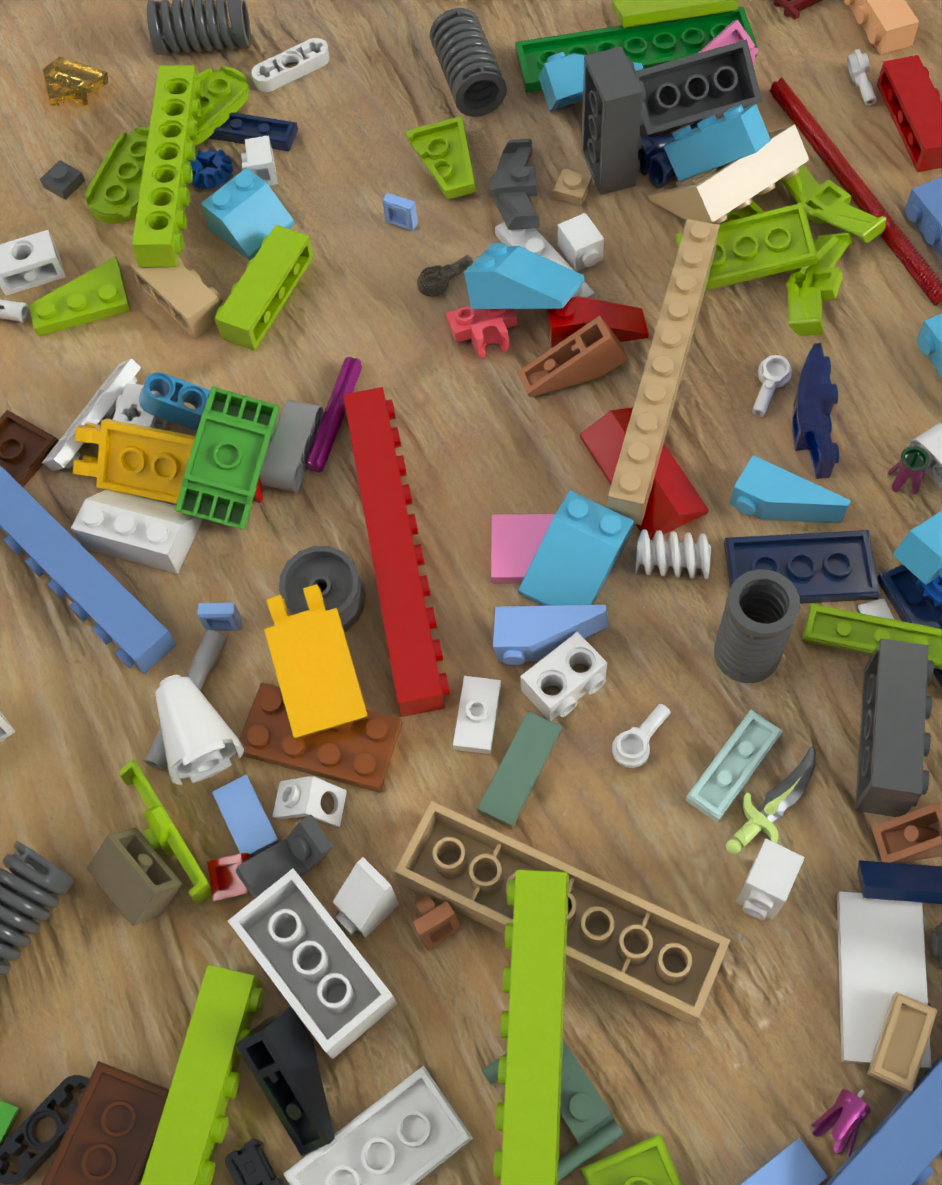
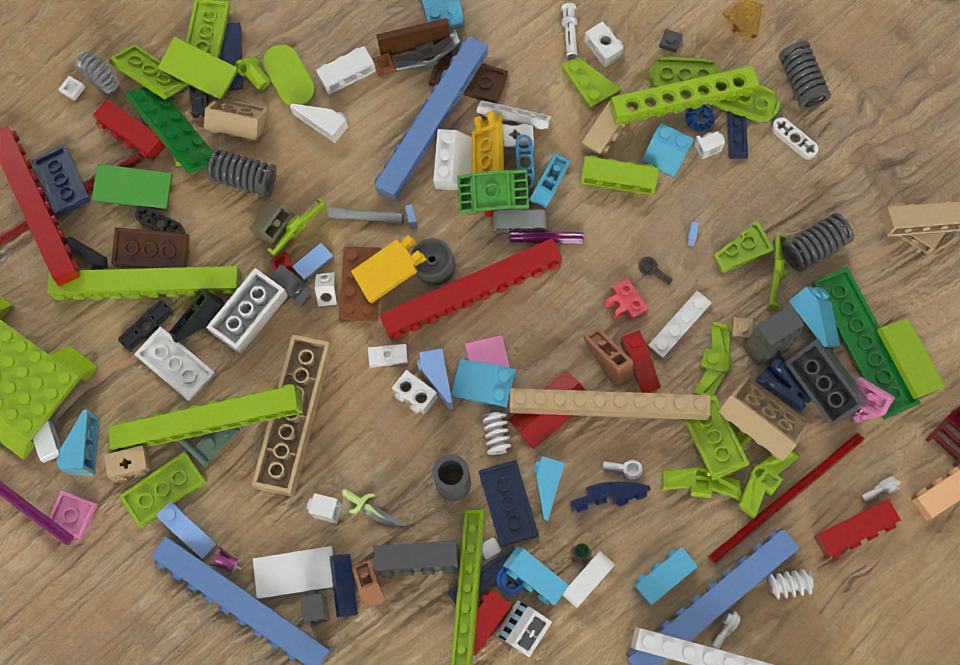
camera: 75 degrees right, 10 degrees up
white cone [155,675,244,785] -> none
white slope [333,857,399,938] -> none
nougat tile [412,895,462,951] -> none
medium azure slope [464,243,585,309] -> none
sand green tile [477,711,562,829] -> none
dark grey plate [489,139,539,230] -> none
white brick [557,213,604,272] -> none
white plate [612,704,671,768] -> none
medium azure brick [663,104,771,181] -> none
light aqua tile [685,710,783,823] -> none
tan tile [867,992,938,1093] -> none
none -> medium azure slope [529,153,571,209]
none -> lime plate [693,322,732,397]
none -> lime plate [766,233,787,311]

